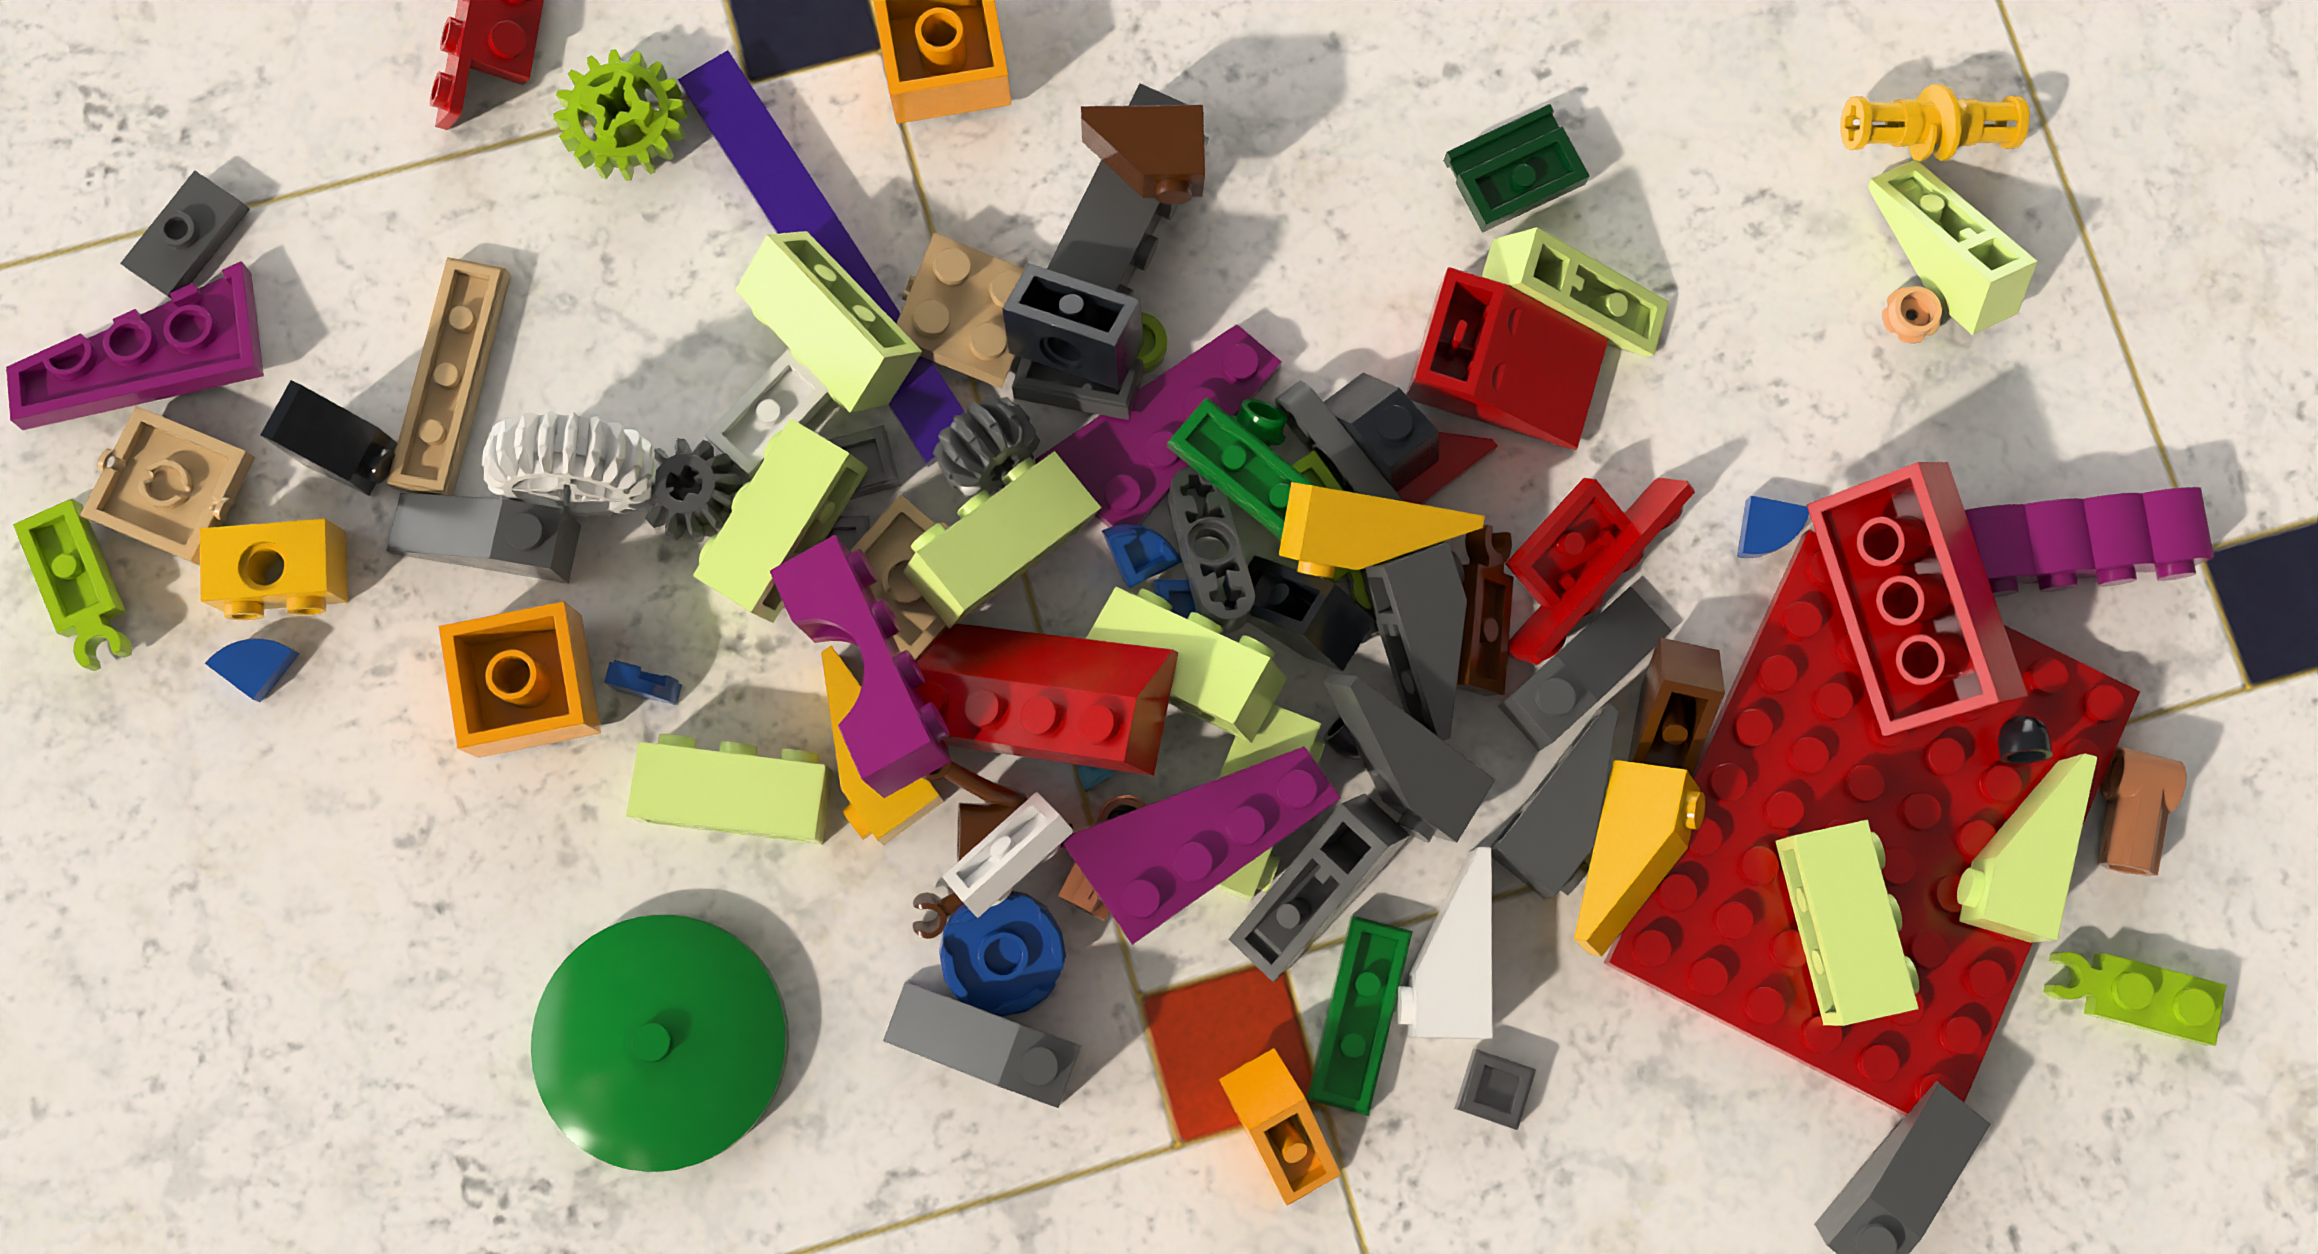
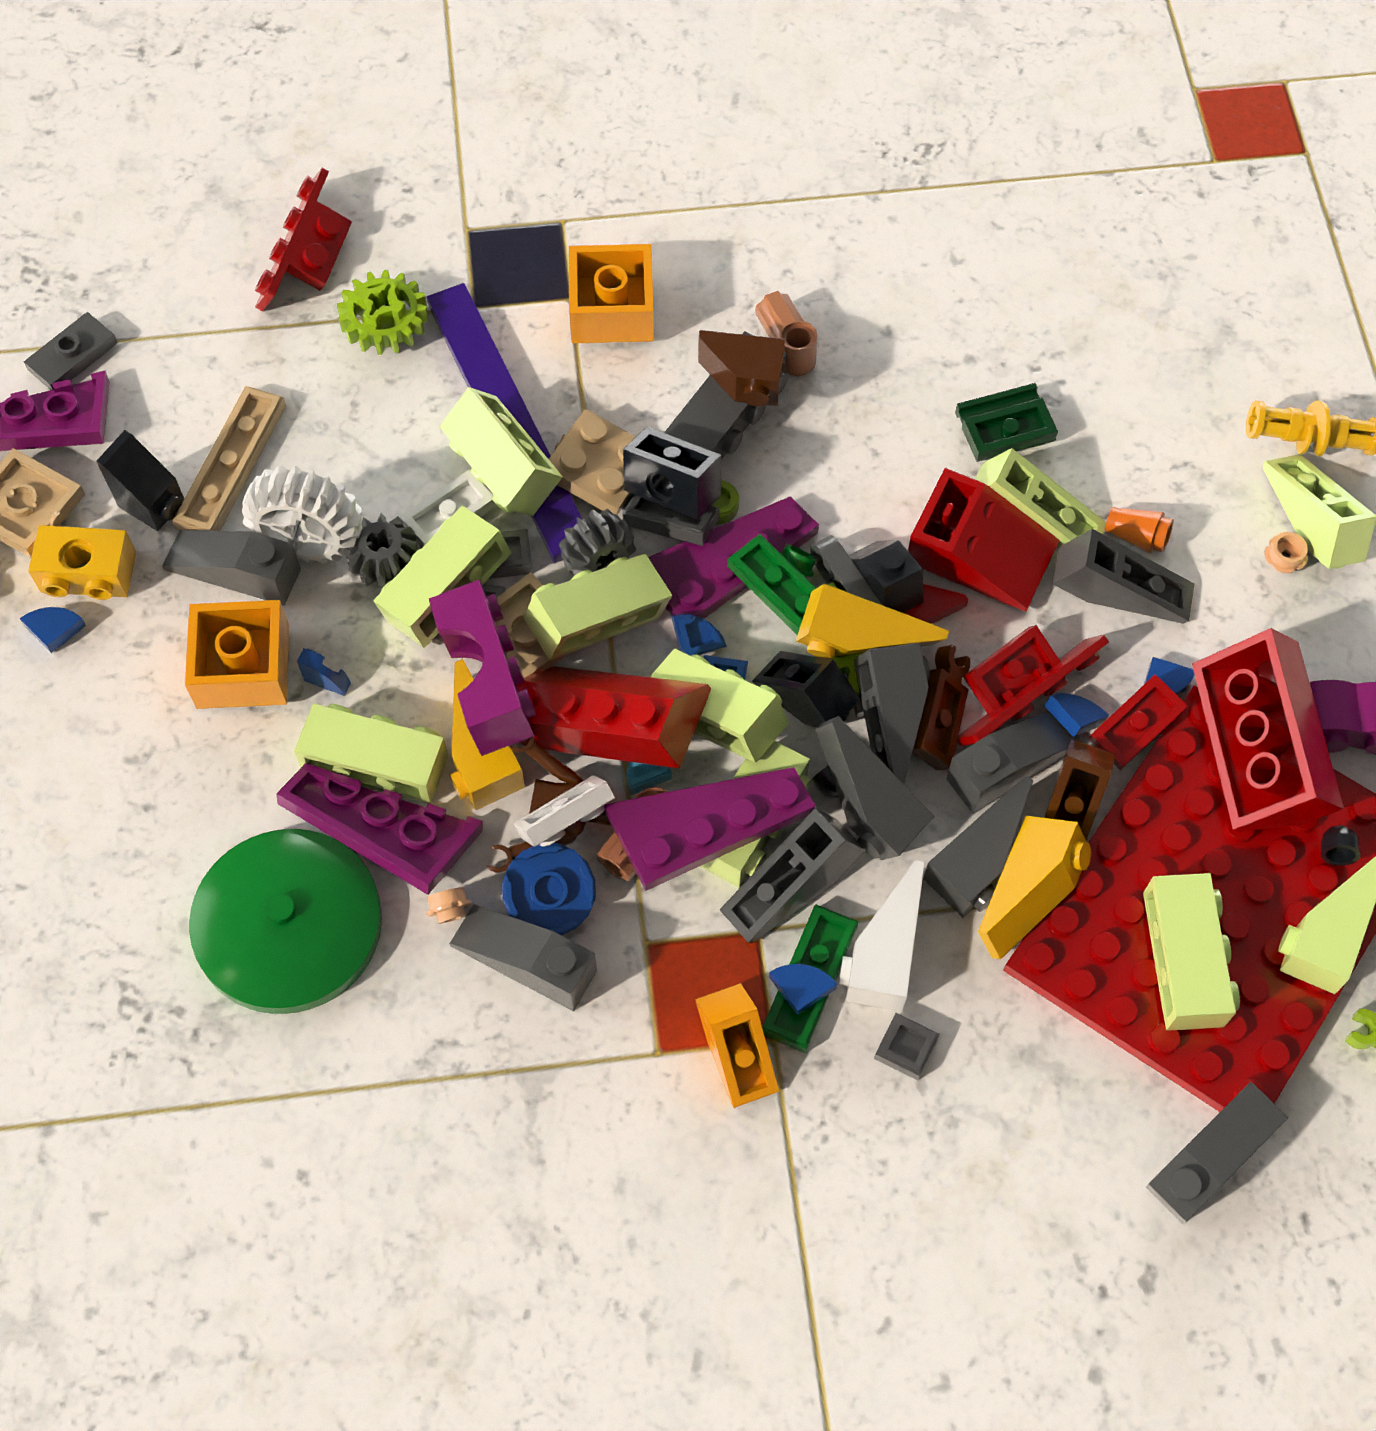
camera: 15 degrees right, 15 degrees down
dark grey beam [1167,466,1255,633] -> none
none -> magenta wing [276,763,483,895]
none -> light nougat plate [426,887,472,924]
none -> nougat piece [755,291,817,376]
none -> blue tile [769,964,837,1015]
none -> blue tile [1044,693,1109,737]
none -> dark grey slope [1052,529,1194,624]
none -> red plate [1088,674,1188,771]
none -> orange cone [1105,507,1174,554]

